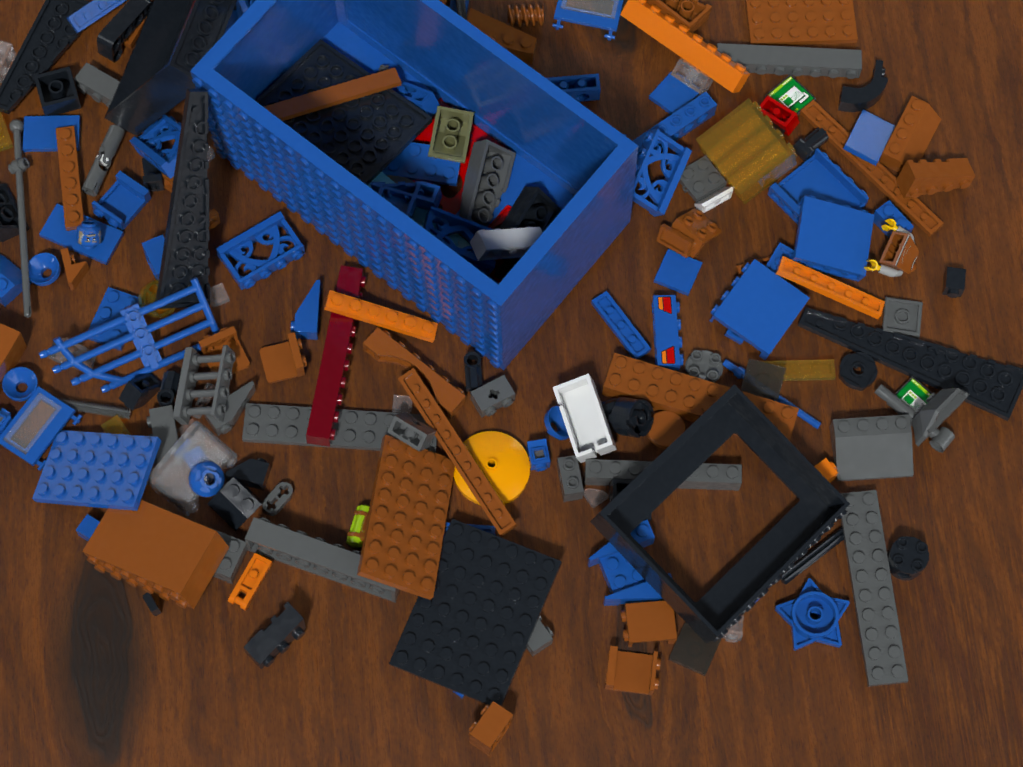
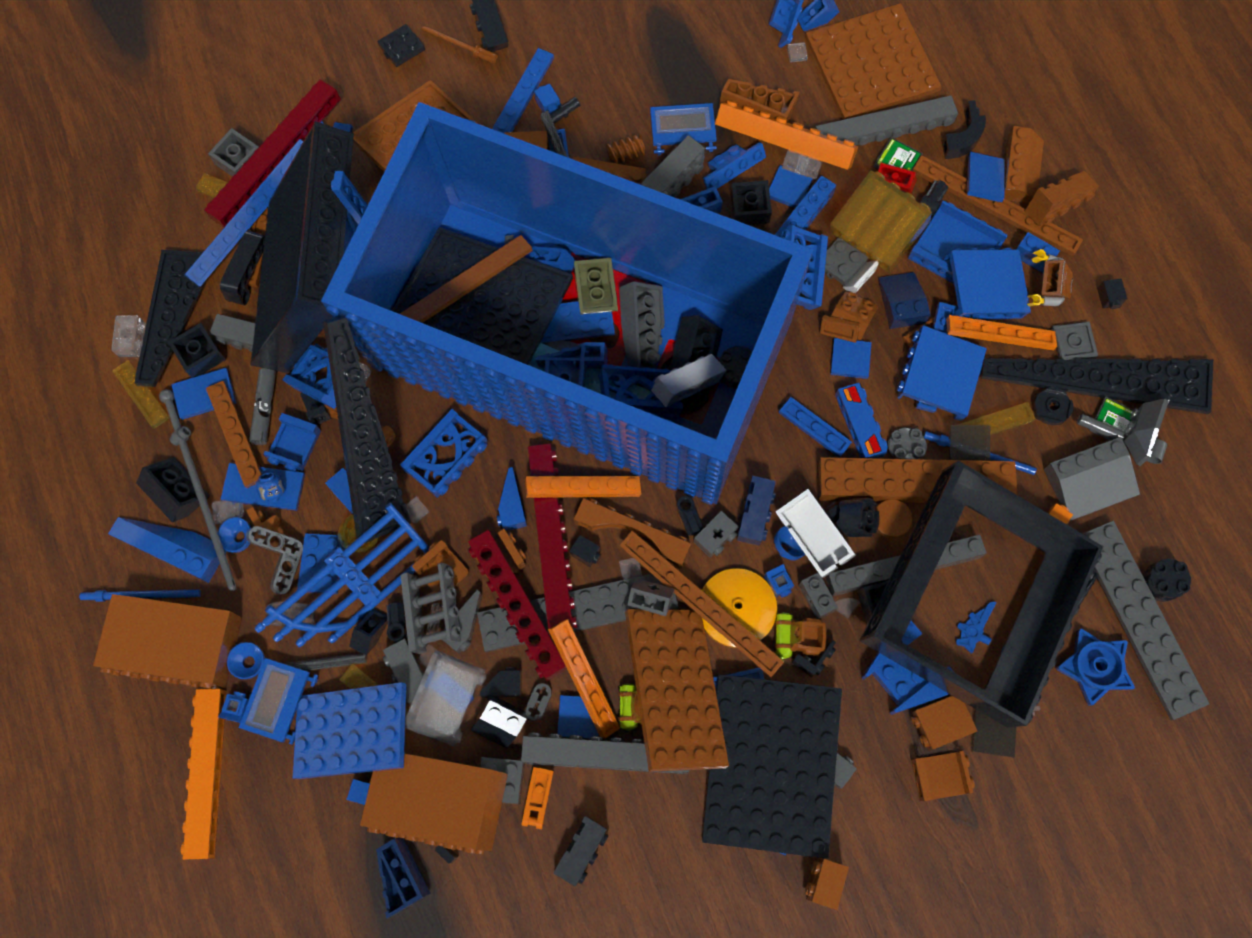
camera: 10 degrees left, 5 degrees up
blue piece [188,461,225,497] -> none
none -> clear plate [212,500,243,524]
none -> dark grey beam [246,526,303,594]
none -> dark blue wedge [376,837,431,919]
none -> dark red brick [468,530,567,681]
none -> orange plate [548,619,620,739]
none -> blue tile [557,695,598,739]
none -> black brick [570,535,601,567]
none -> dark grey piece [641,135,705,198]
none -> blue bracket [703,142,766,190]
none -> black brick [730,180,772,225]
none -> dark blue wedge [737,476,776,546]
none -> dark orange piece [775,612,826,659]
none -> black bracket [792,640,836,677]
none -> dark blue slope [878,272,931,329]
none -> blue piece [956,602,997,654]

